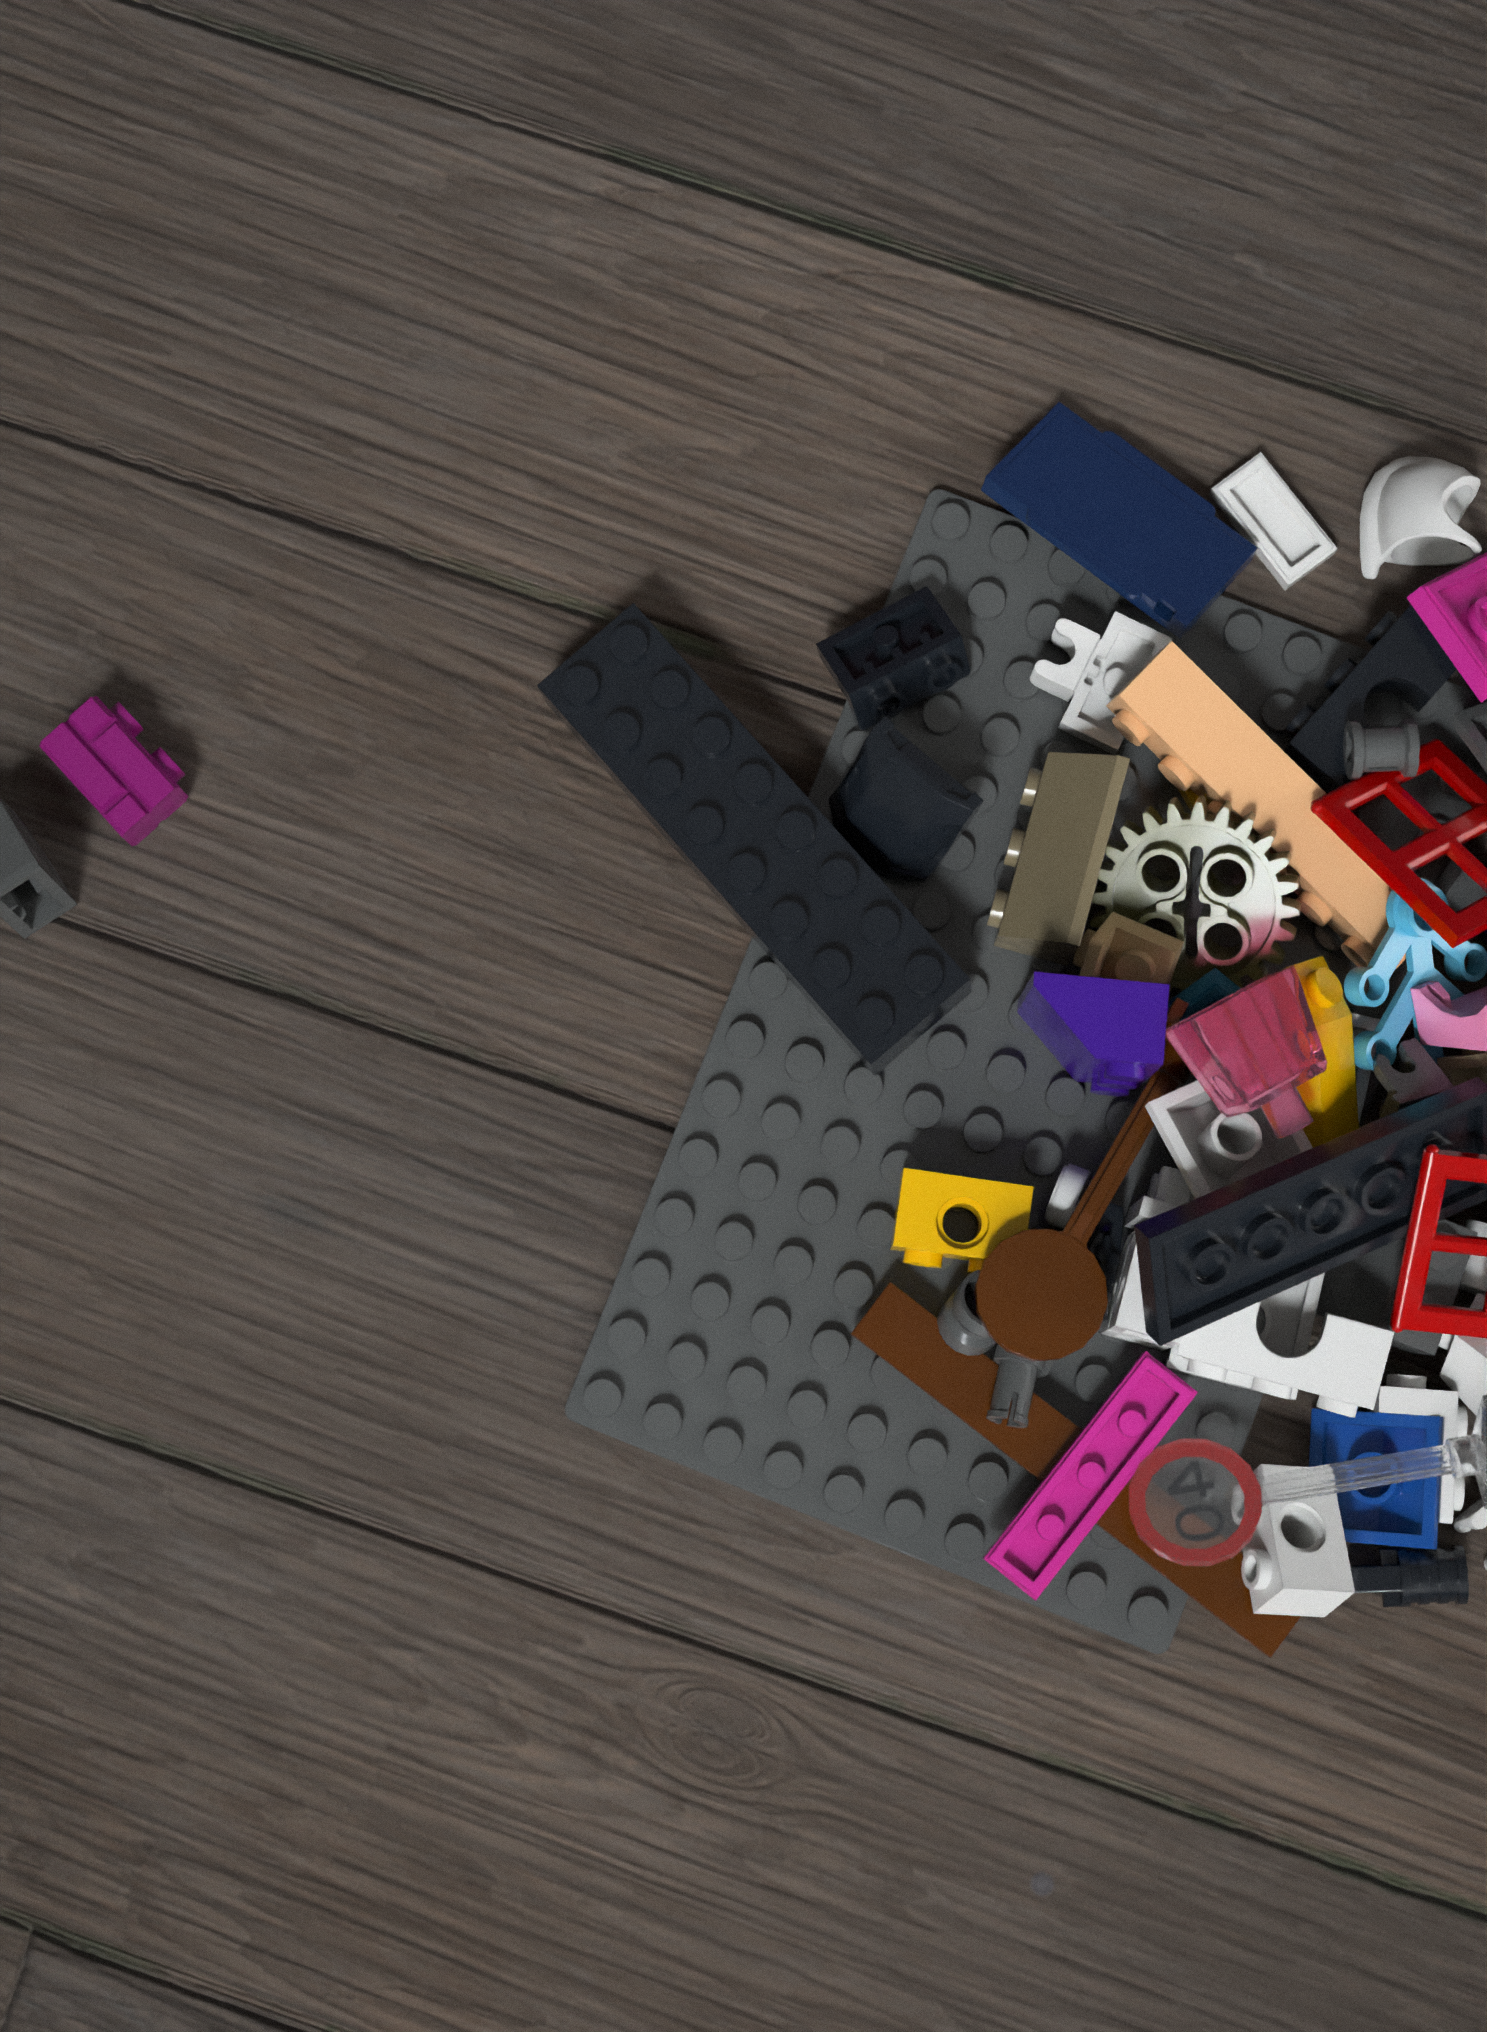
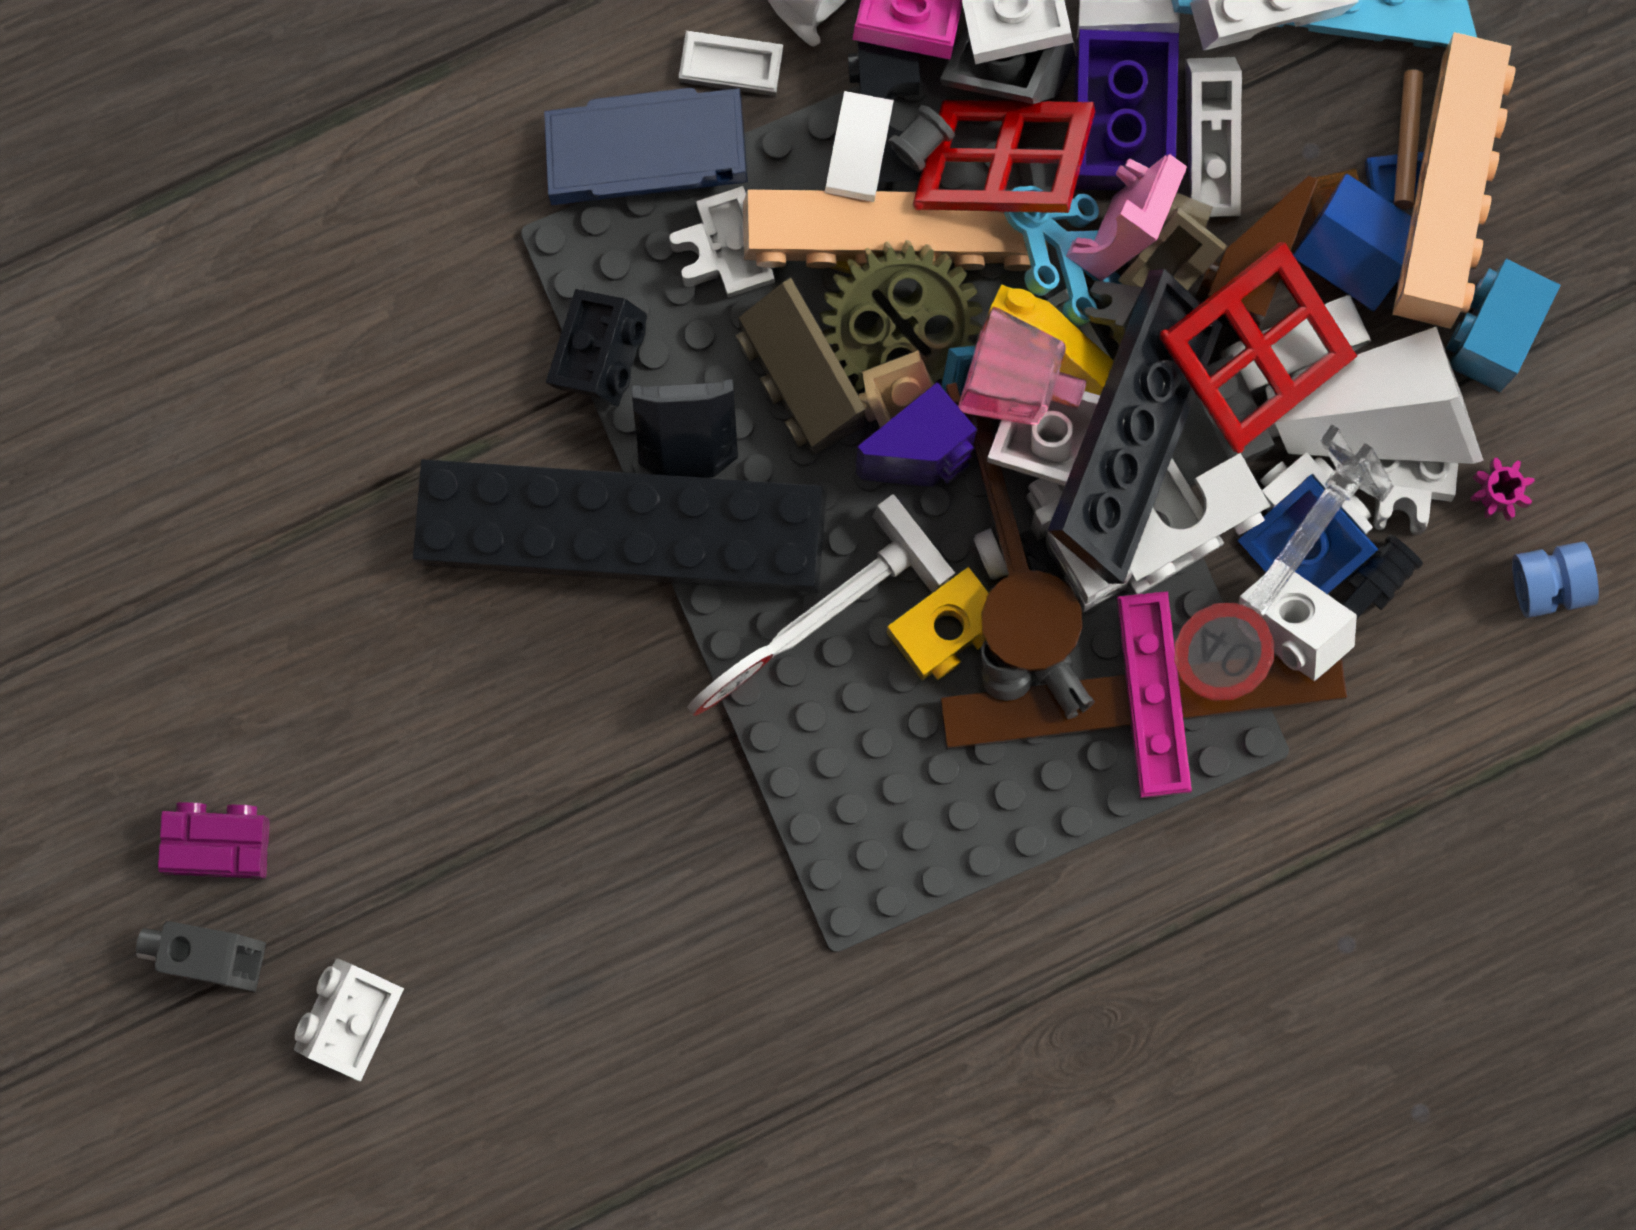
camera: 50 degrees left, 0 degrees up
none -> white bracket [294,958,404,1081]
none -> white piece [687,494,955,716]
none -> white slope [825,91,894,202]

